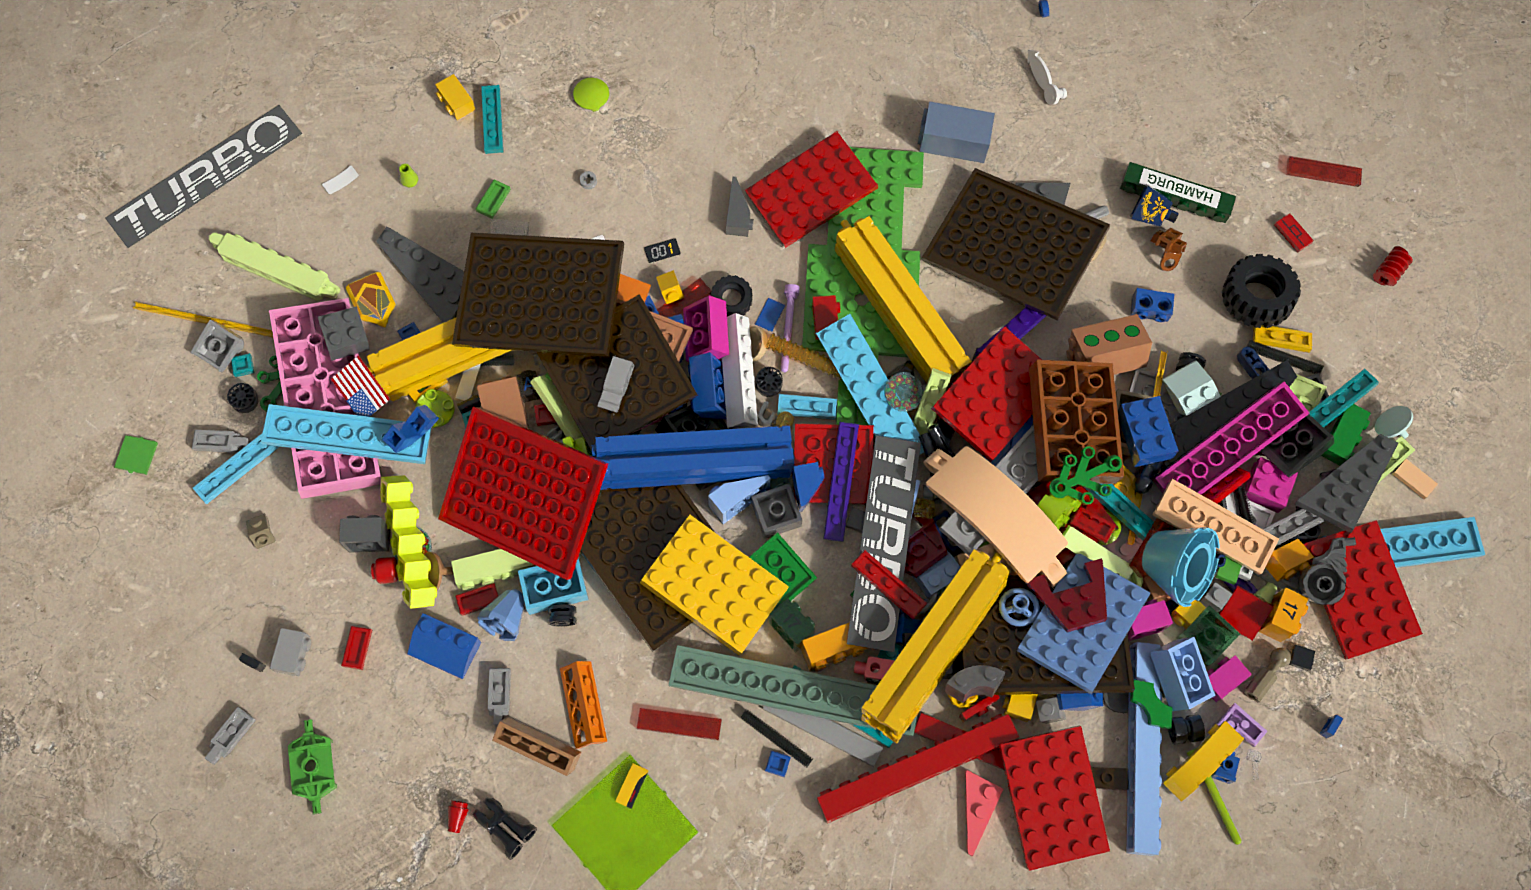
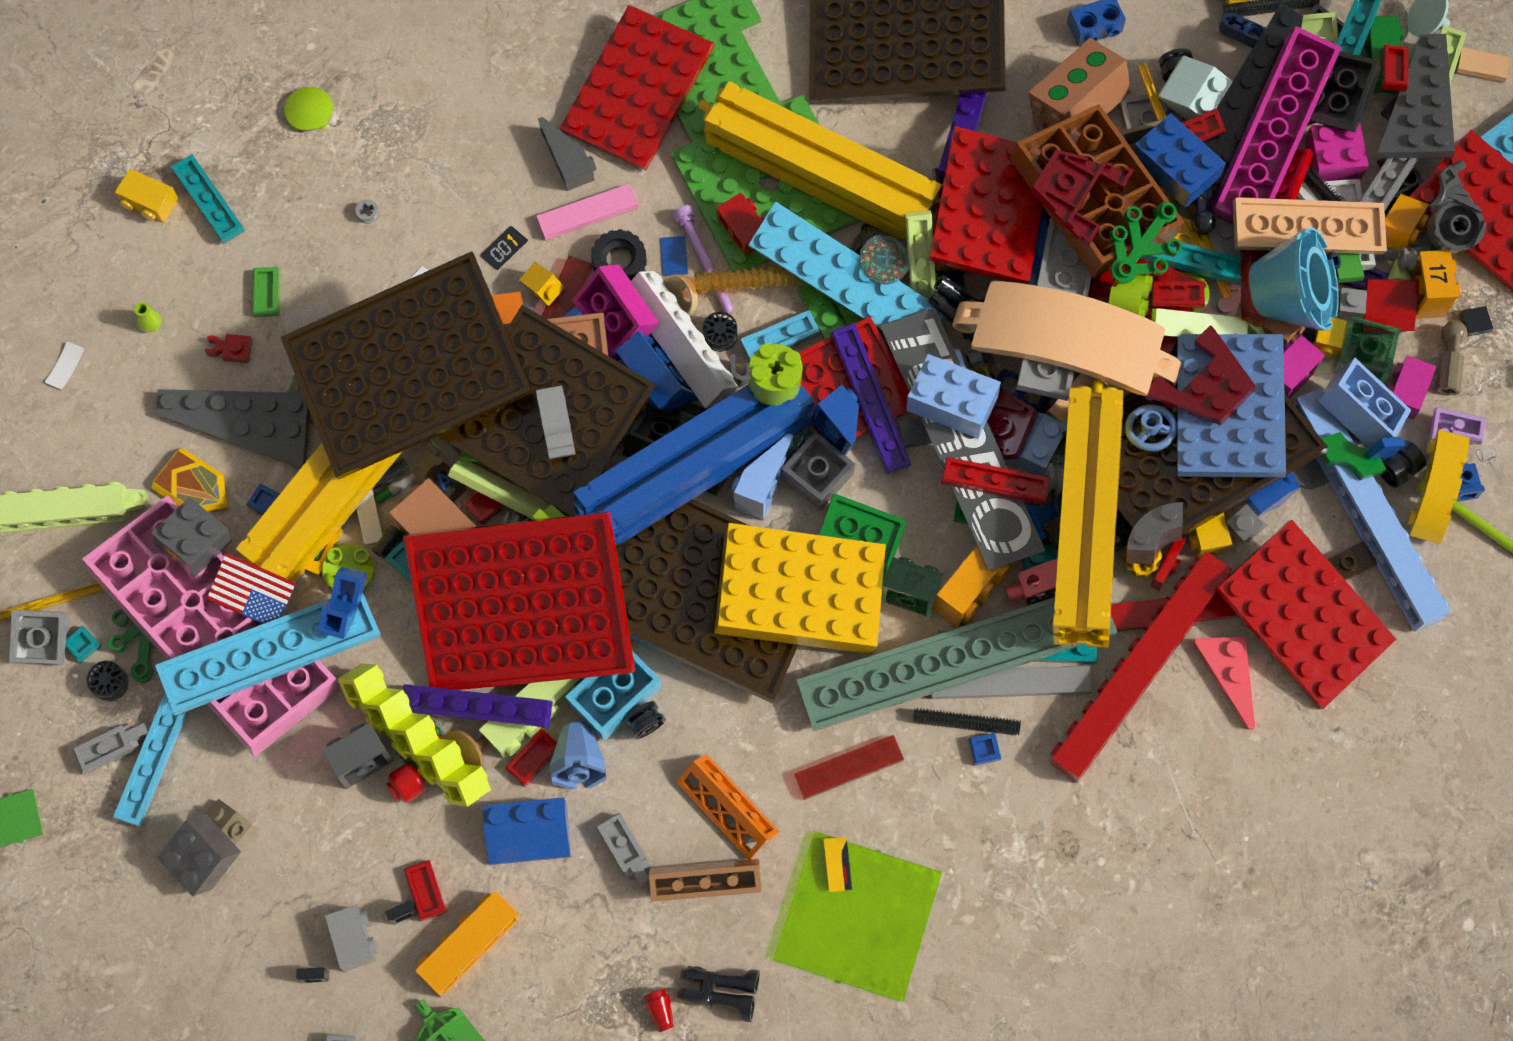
camera: 25 degrees left, 0 degrees up
none -> flat silver brick [157,813,241,897]
none -> red plate [205,334,253,363]
none -> light grey piece [374,472,417,503]
none -> black tile [385,900,417,925]
none -> dark purple plate [403,684,553,728]
none -> light orange brick [415,891,521,997]
none -> bright pink tile [536,183,638,240]
none -> lime brick [748,343,803,406]
none -> light blue brick [906,354,1001,439]
none -> dark red wing [1031,150,1134,248]
none -> red plate [1182,108,1226,142]
none -> blue tile [1367,437,1405,459]
none -> red tile [1381,44,1408,92]
none -> light grey bush [1397,247,1417,271]

